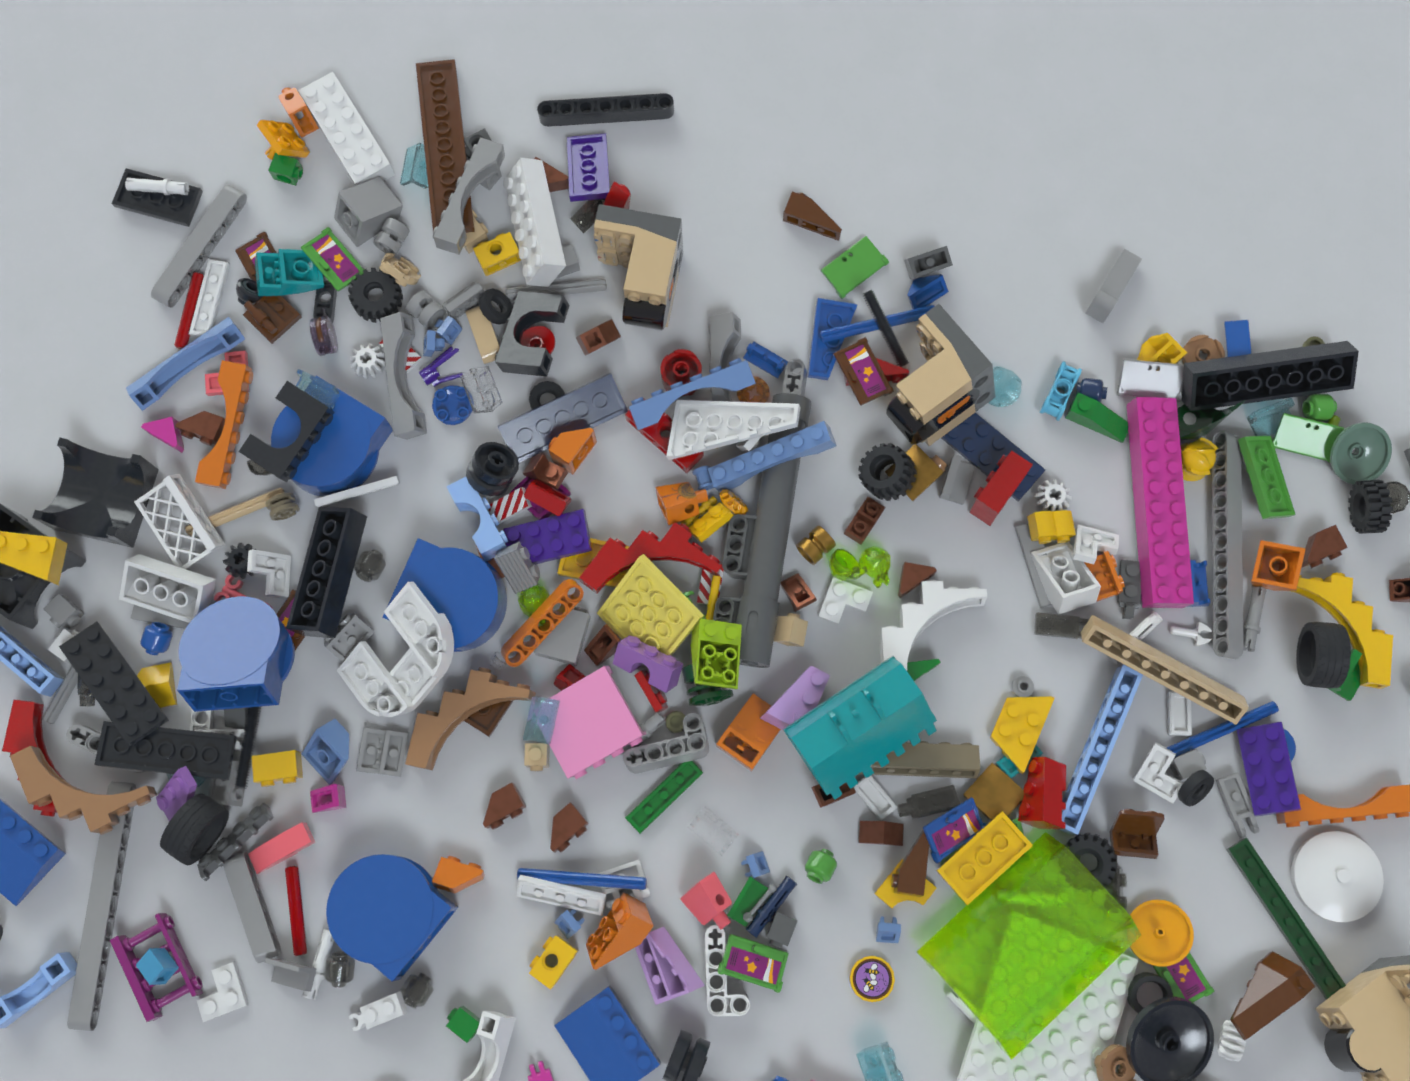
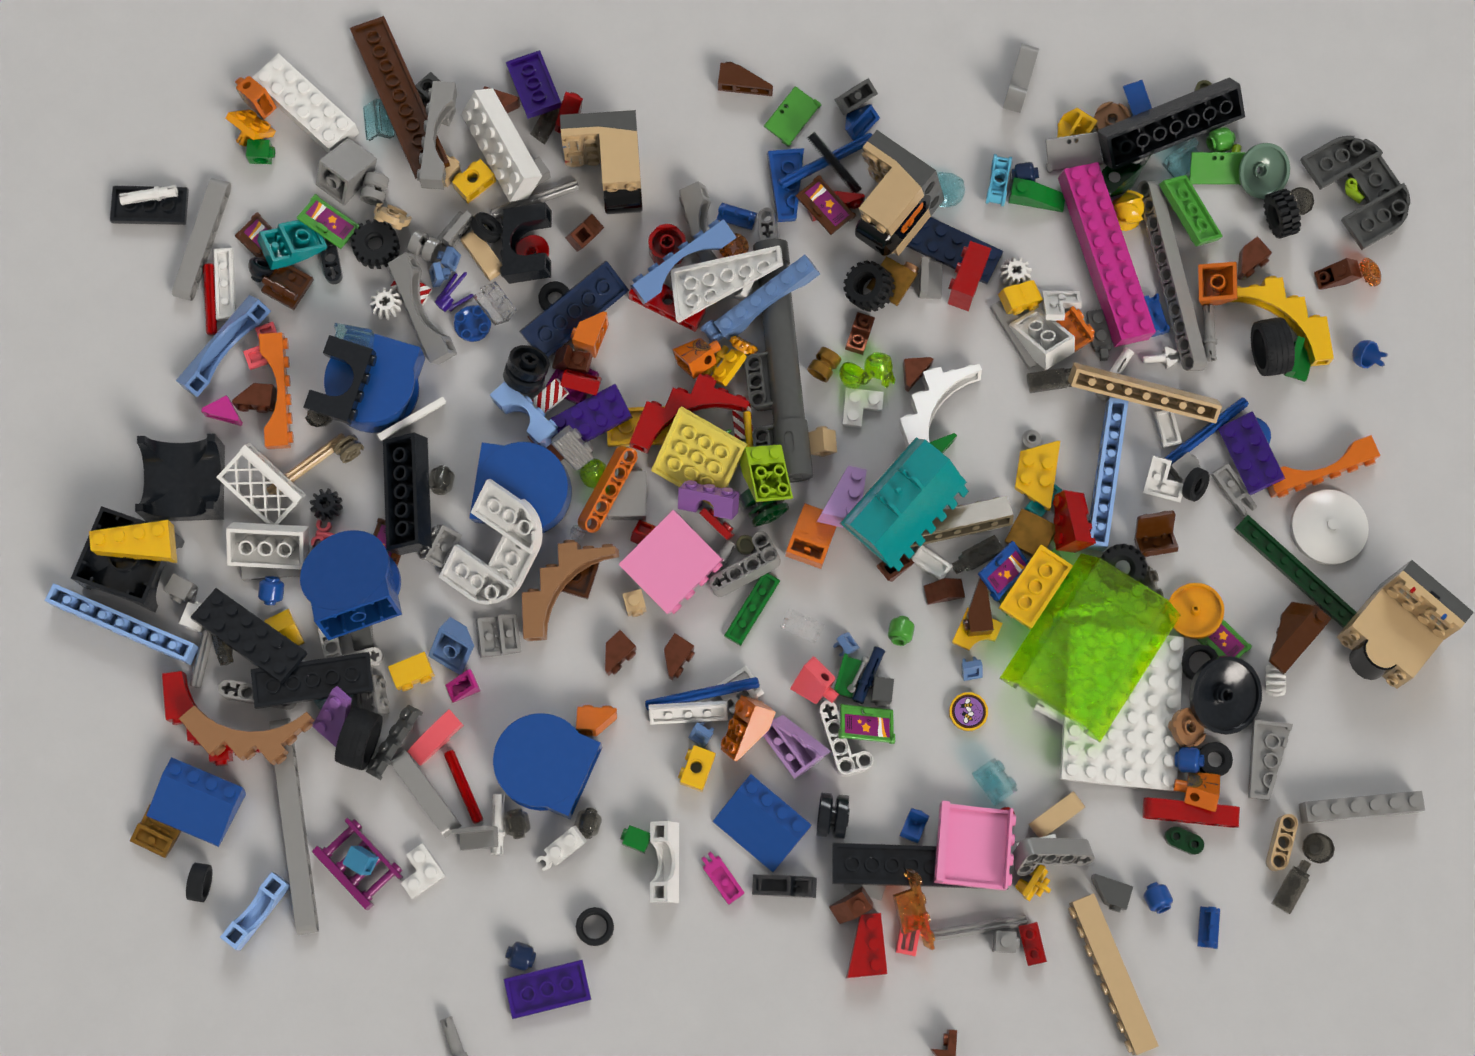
camera: 20 degrees left, 0 degrees up
black axle [234,706,262,789] -> none
white plate [247,549,291,598] -> none
clear purple head [310,316,338,356] -> none
clear light blue panel [523,696,560,744] -> none
black beam [537,93,674,127] -> none
copper slope [584,624,620,666] -> none
copper slope [780,573,817,612] -> none

